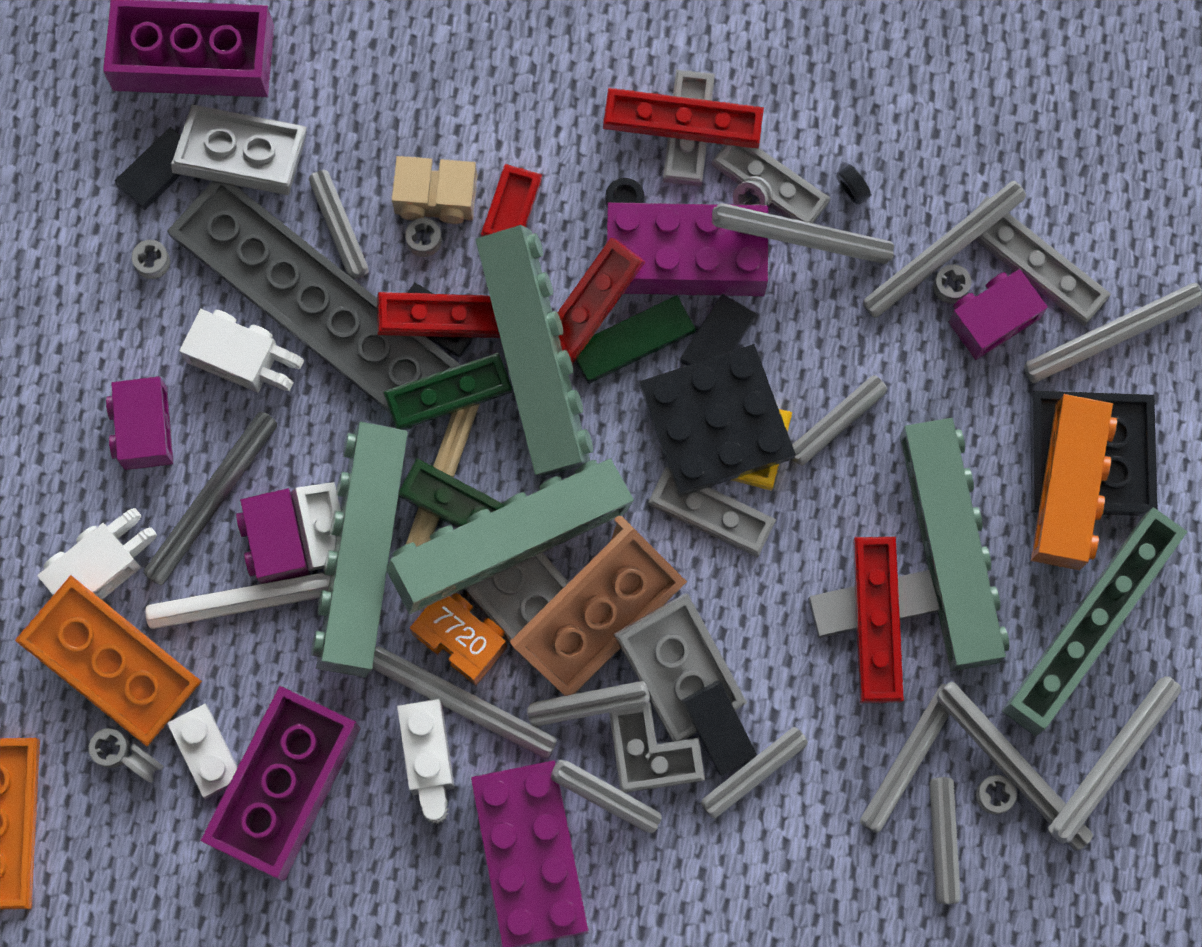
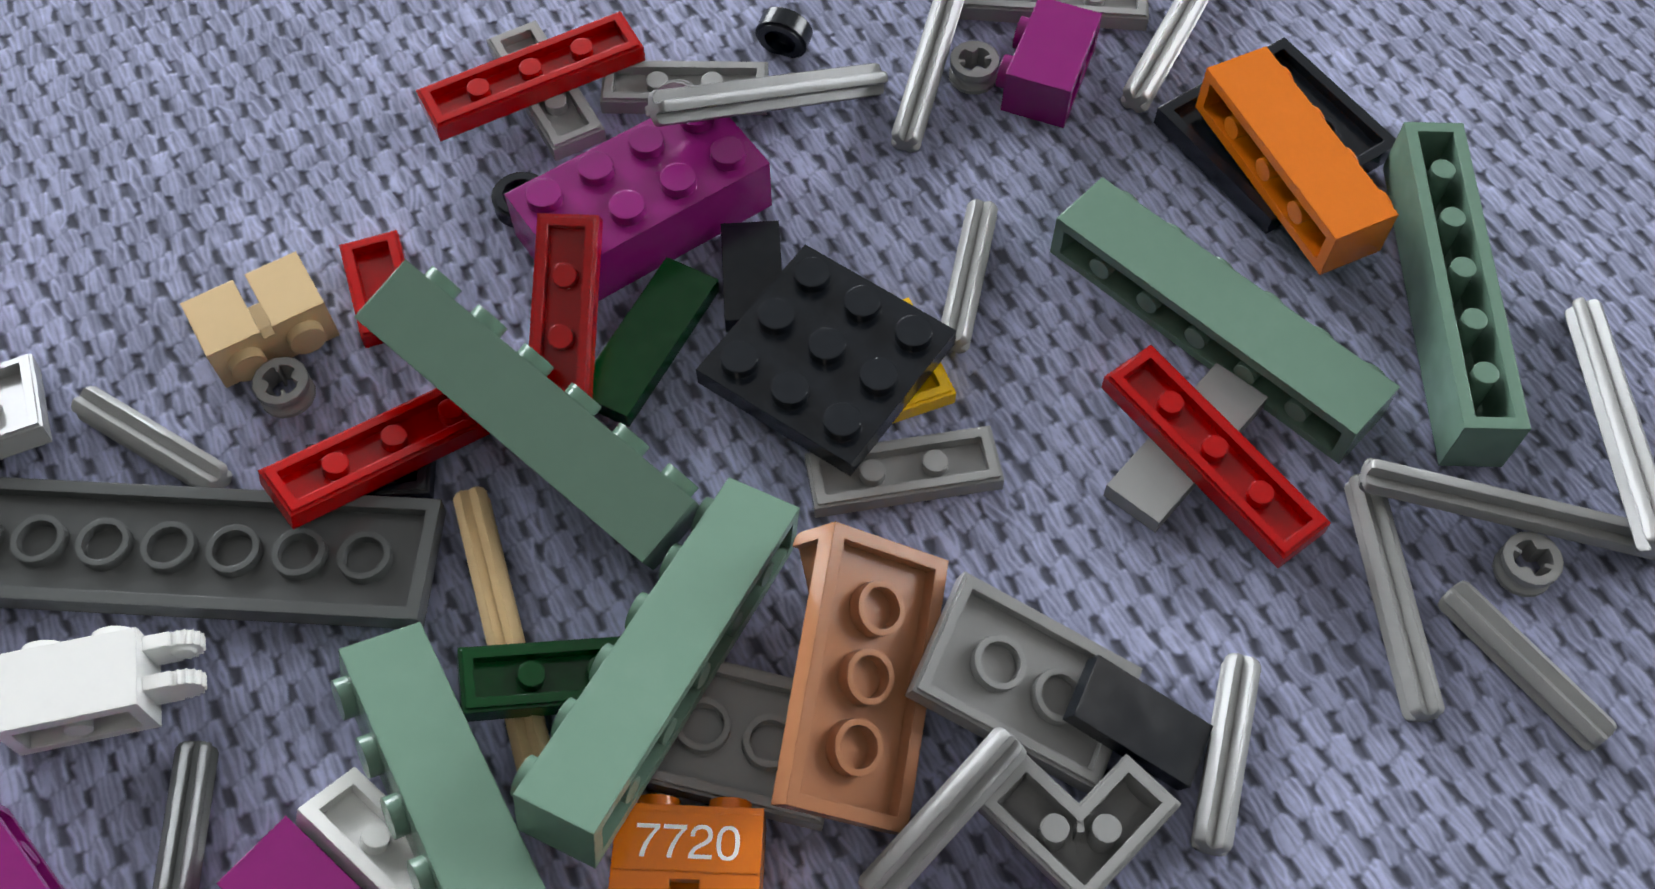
camera: 35 degrees left, 15 degrees down
dark green tile [383,352,512,430] -> none

